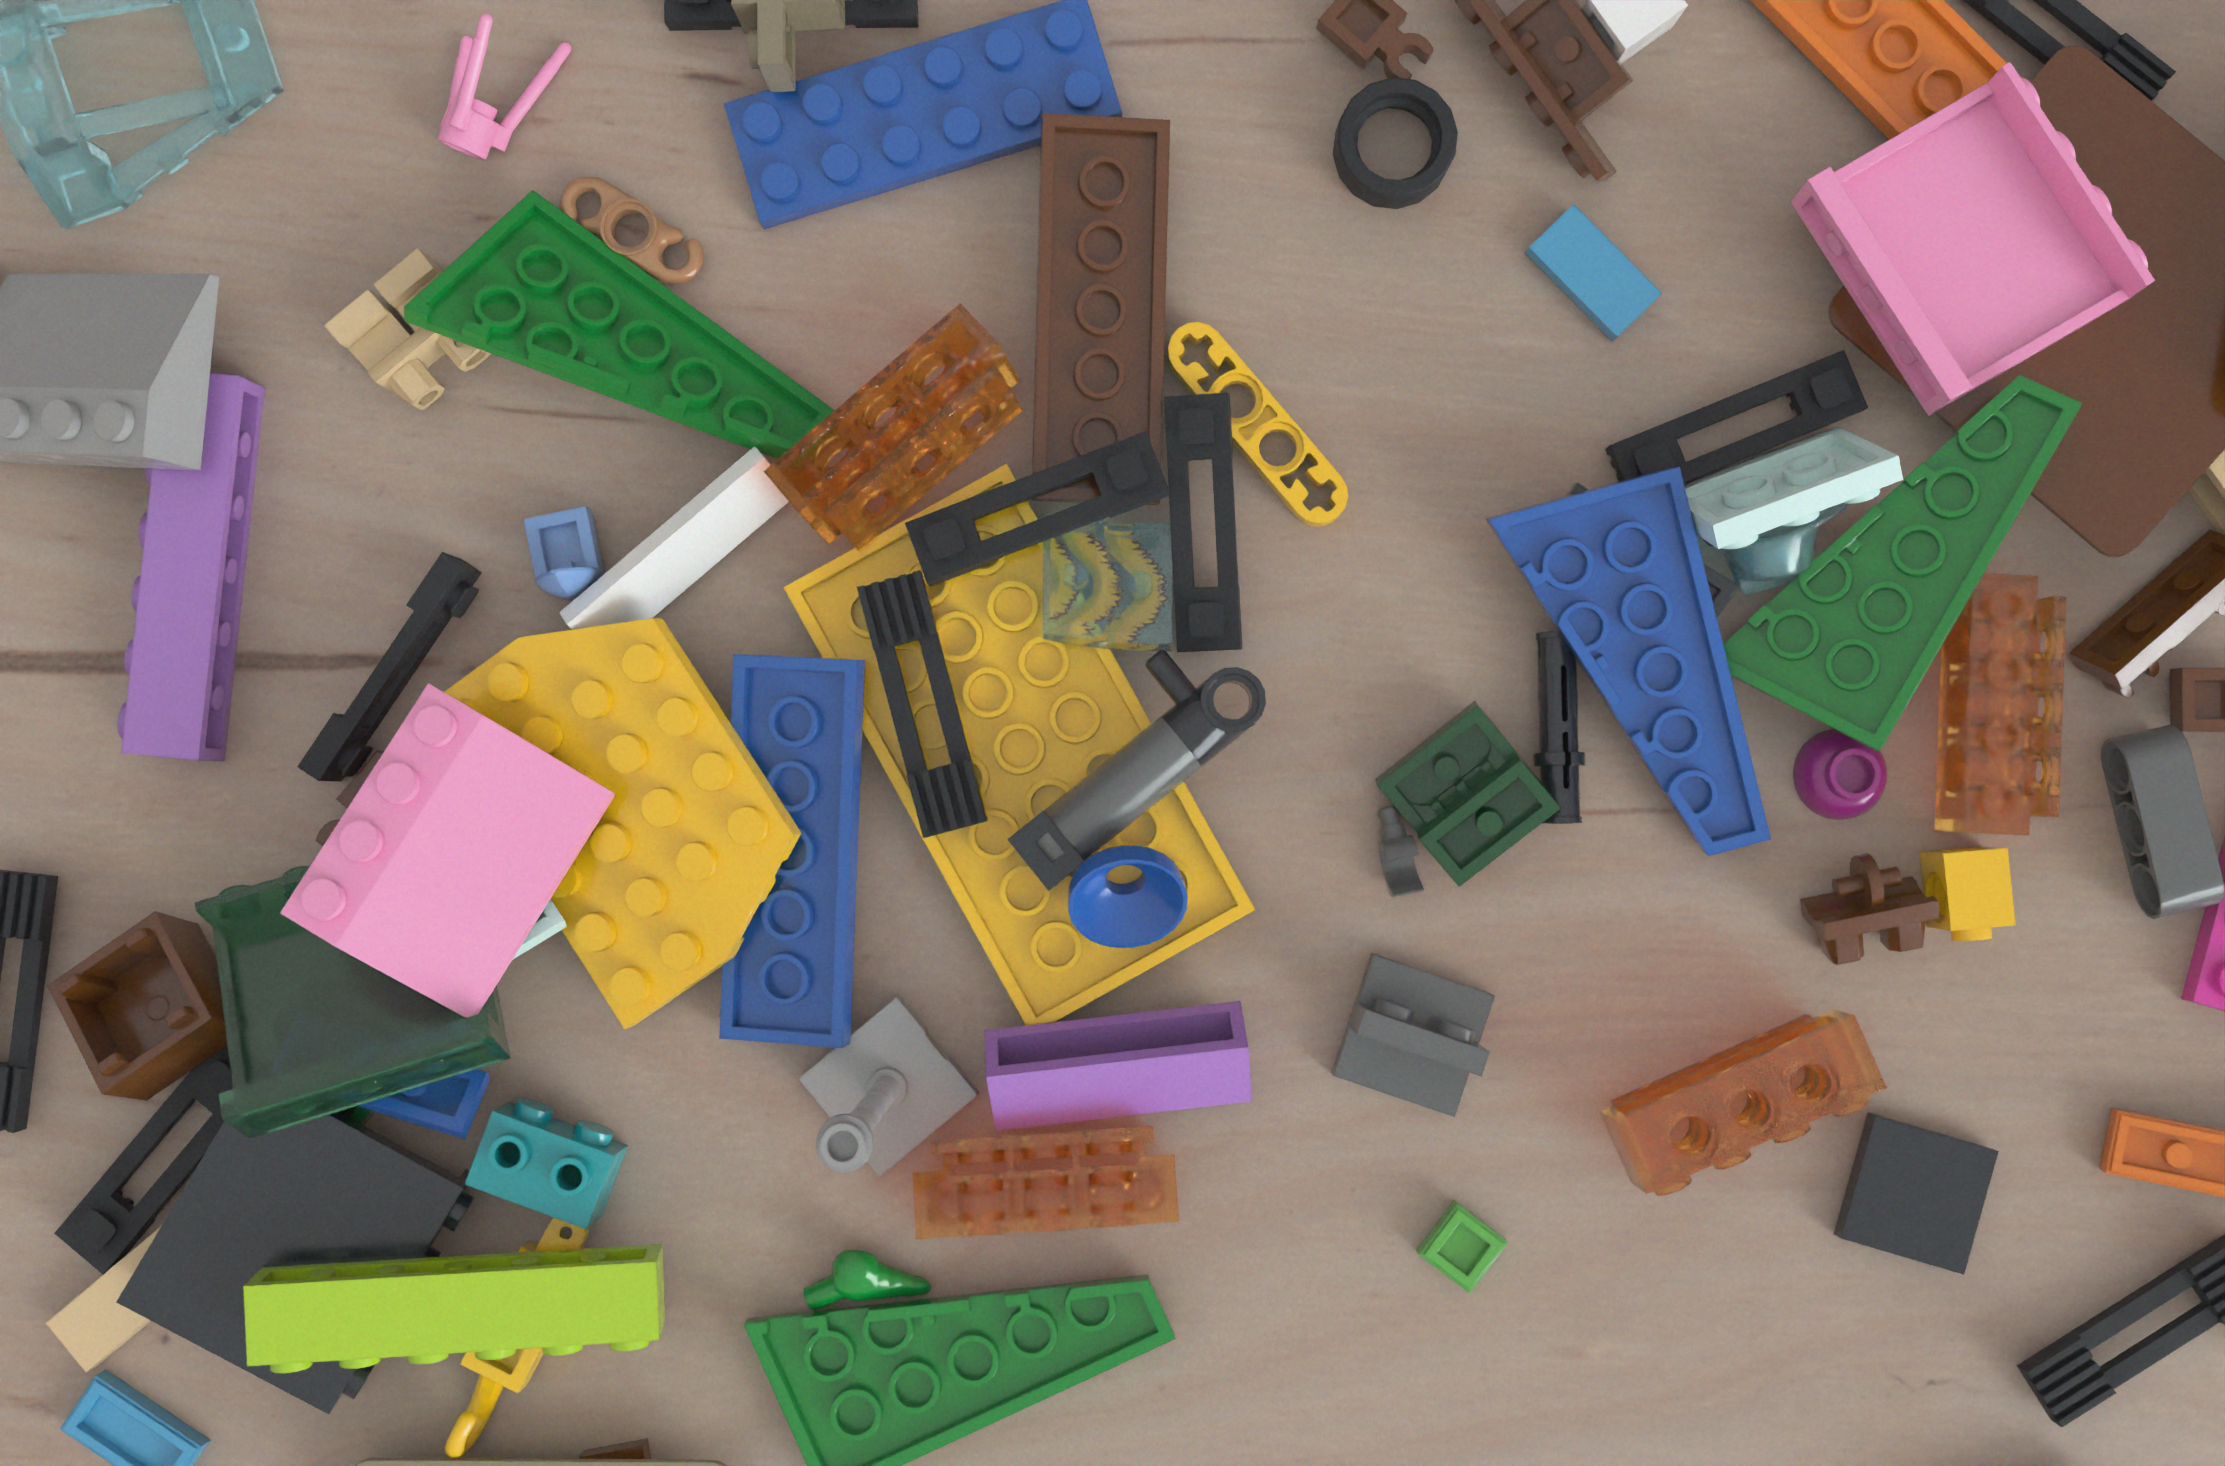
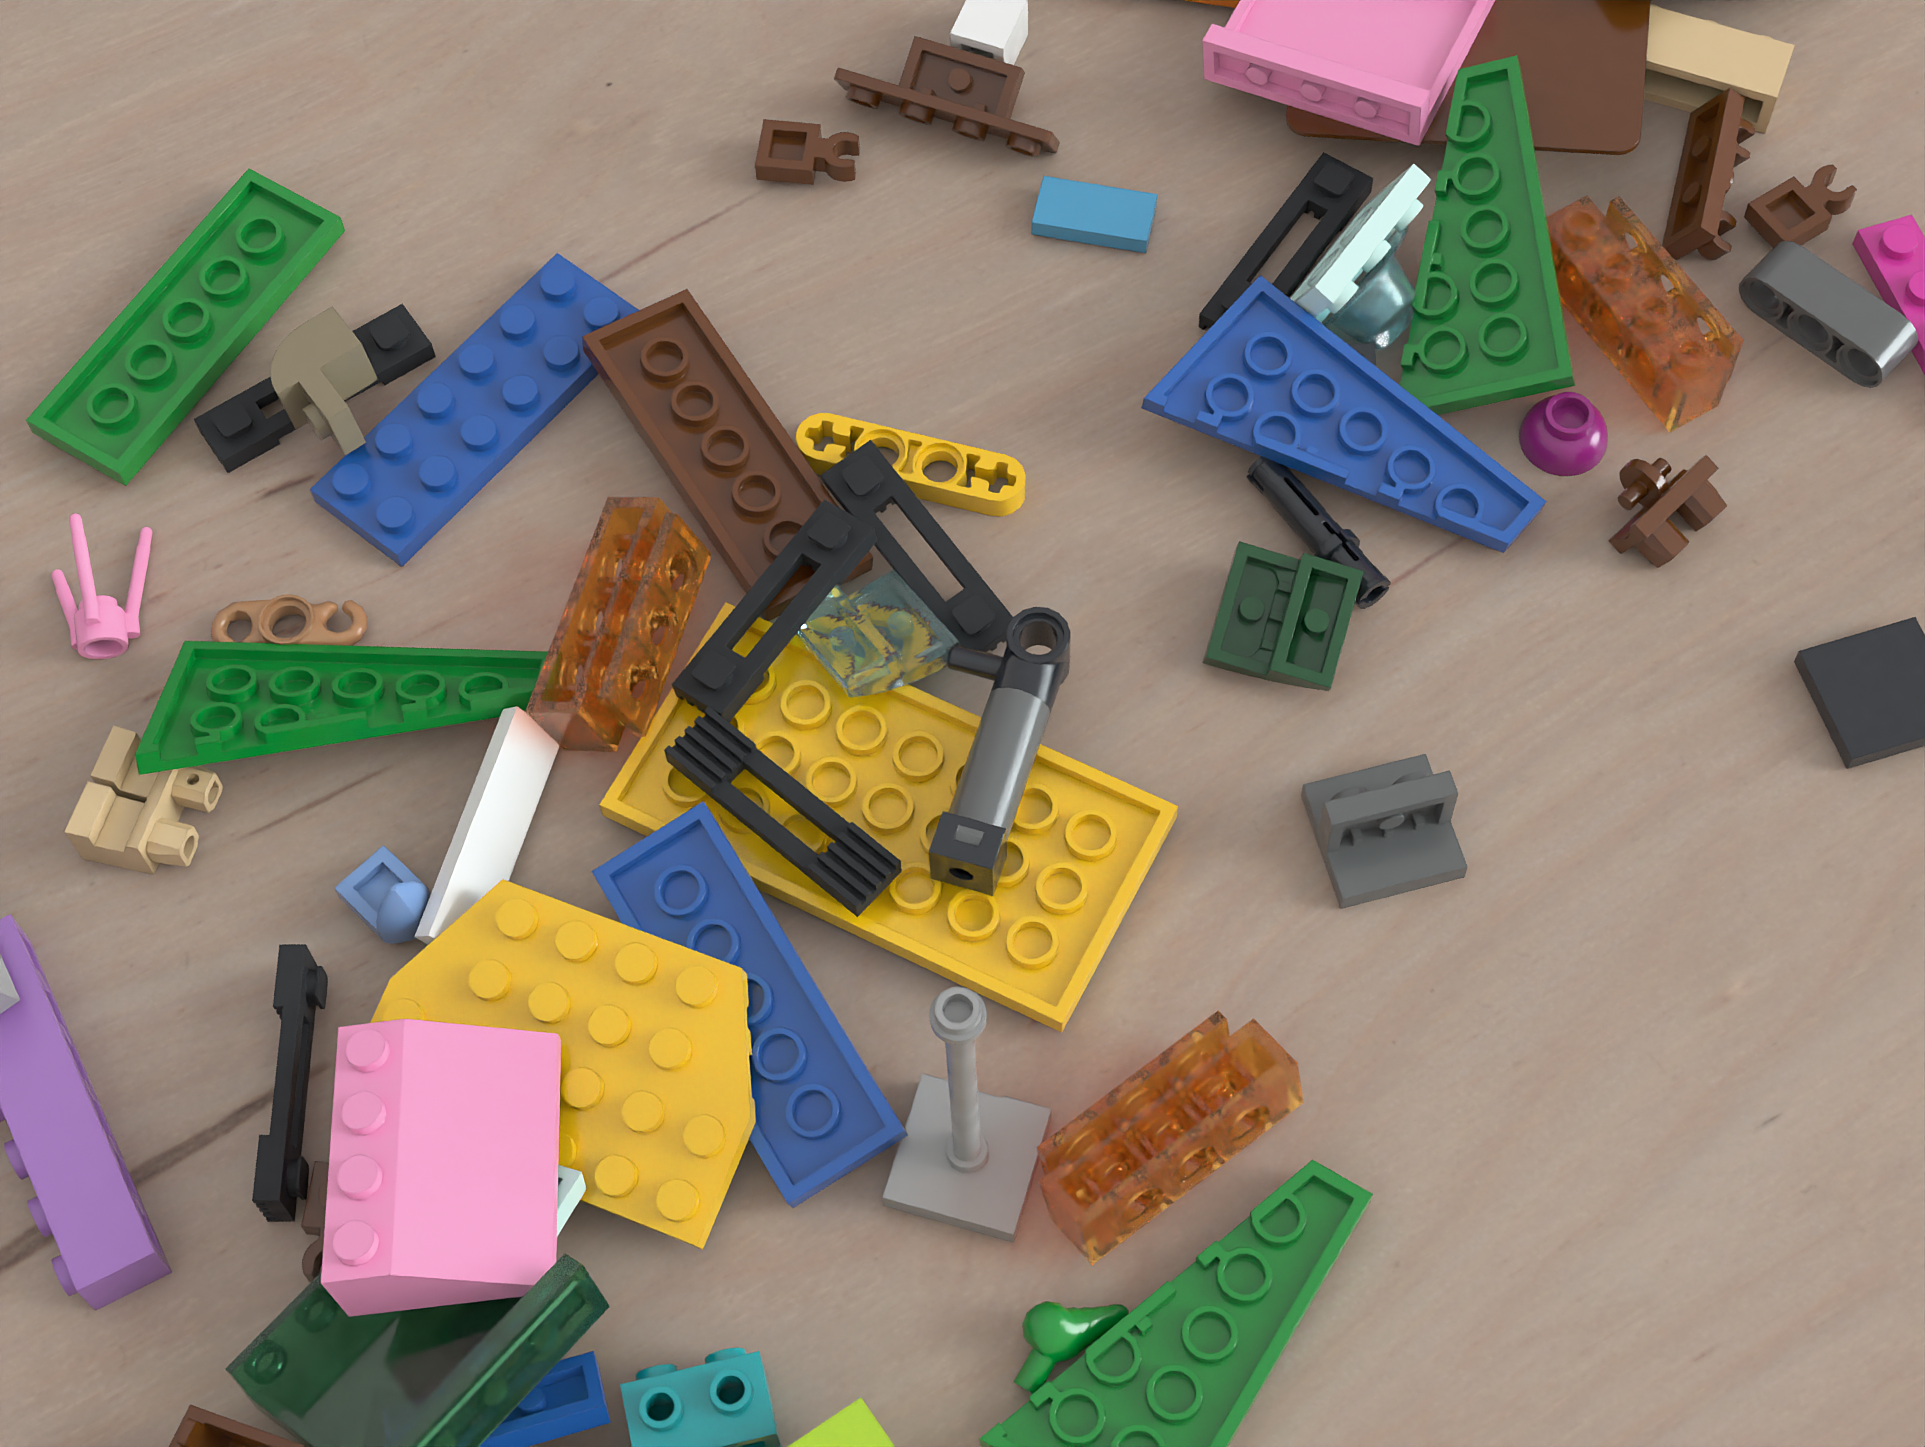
camera: 30 degrees left, 25 degrees down
medium lavender brick [984,1001,1252,1131] -> none
blue piece [1068,845,1188,948] -> none
black tyre [1333,77,1458,209] -> none
dark grey piece [1377,806,1424,897] -> none
bright green tile [1416,1200,1508,1293] -> none
clear orange brick [1600,1009,1887,1196] -> none
yellow brick [1920,846,2016,941] -> none

